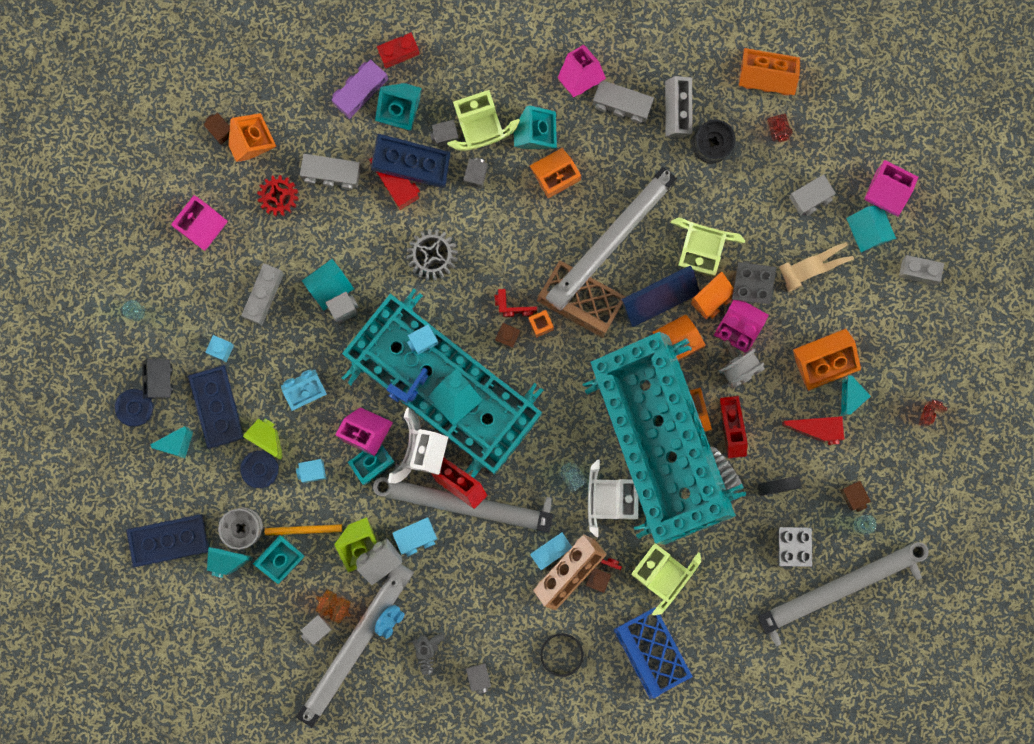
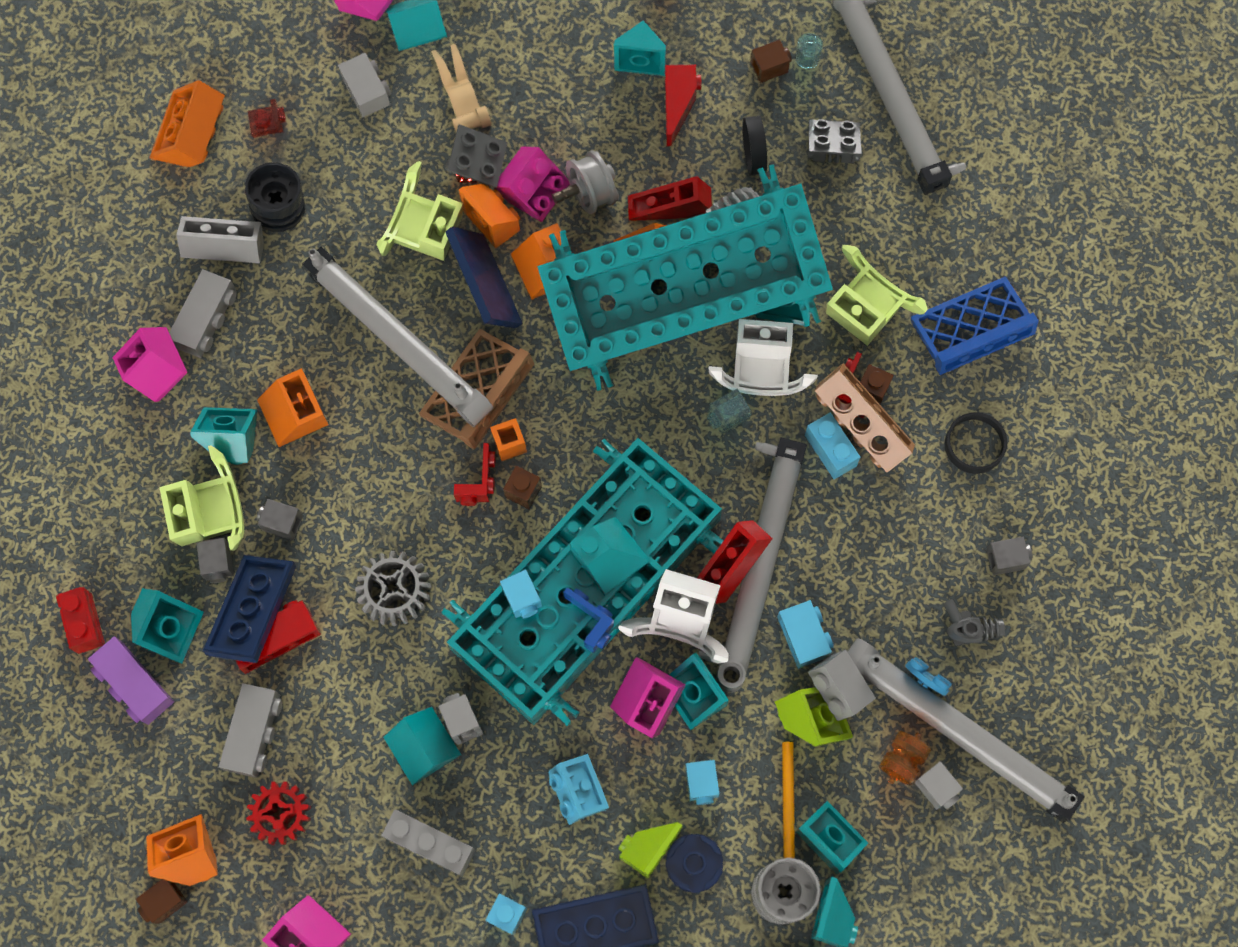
camera: 90 degrees left, 10 degrees down
orange slope [793,329,861,391] -> none

